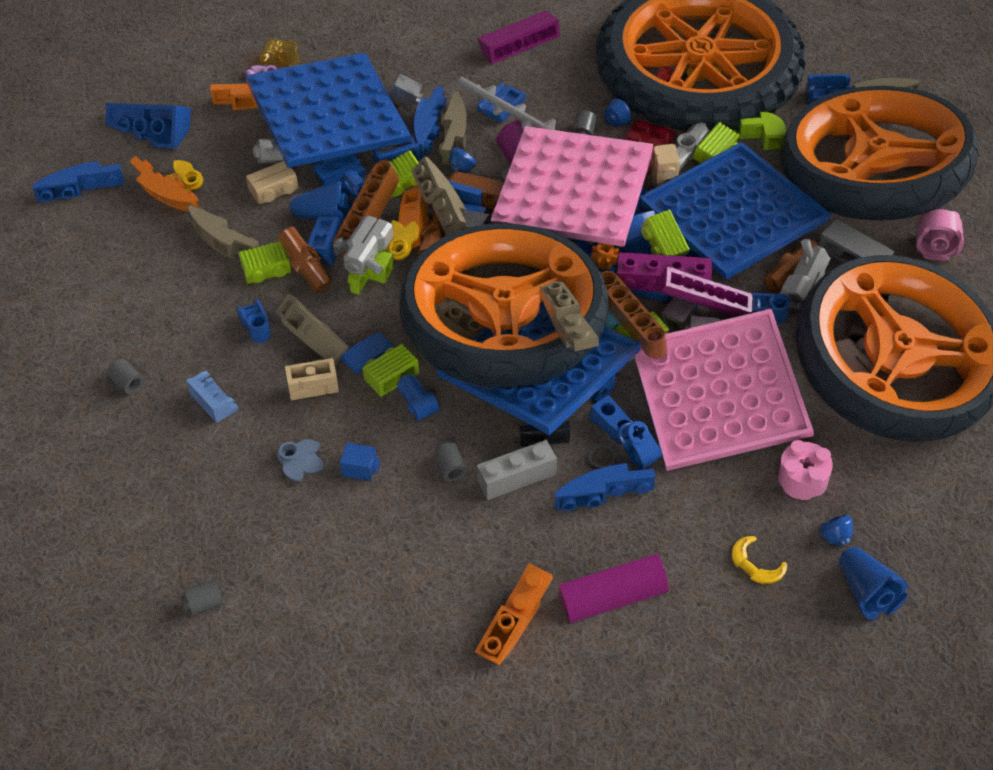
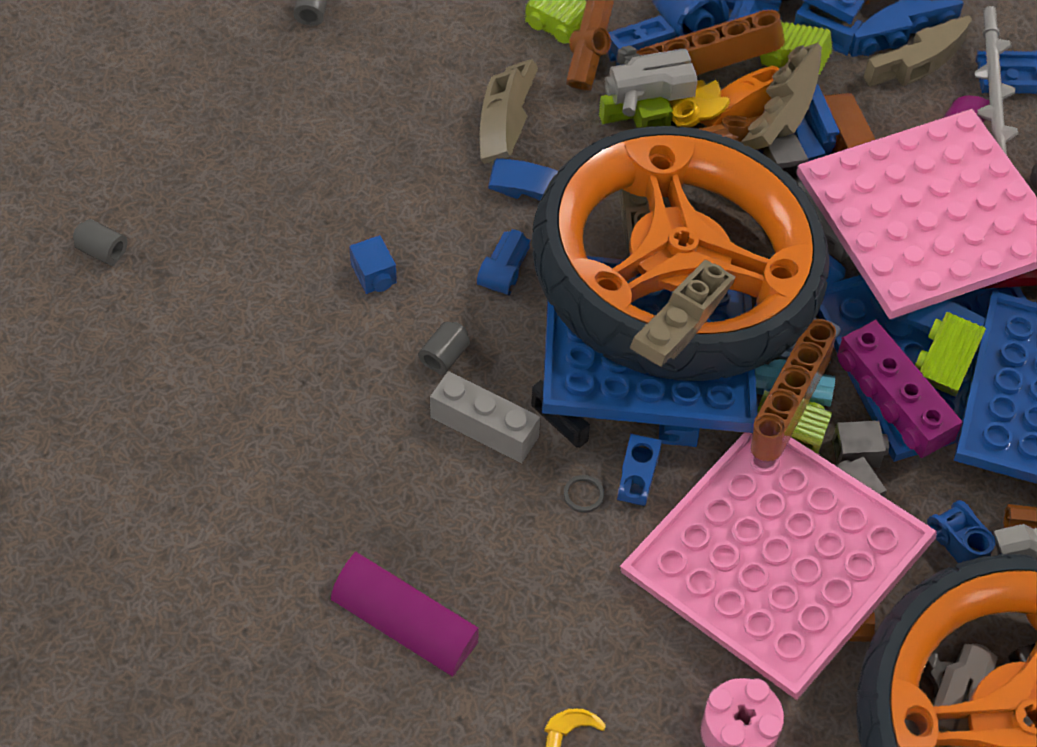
camera: 50 degrees right, 5 degrees up
medium blue hinge [186,371,239,423] -> none
blue piece [236,299,271,343] -> none
sand blue plate [277,439,324,481] -> none
tan brick [285,358,339,400] -> none
lime brick [362,344,419,397] -> none
blue cone [448,147,476,173] -> none
orange slope [475,563,553,665] -> none
blue slope [555,463,655,511] -> none
orange gear [591,243,619,270] -> none
blue piece [617,421,662,470] -> none
magenta brick [655,267,752,317] -> none

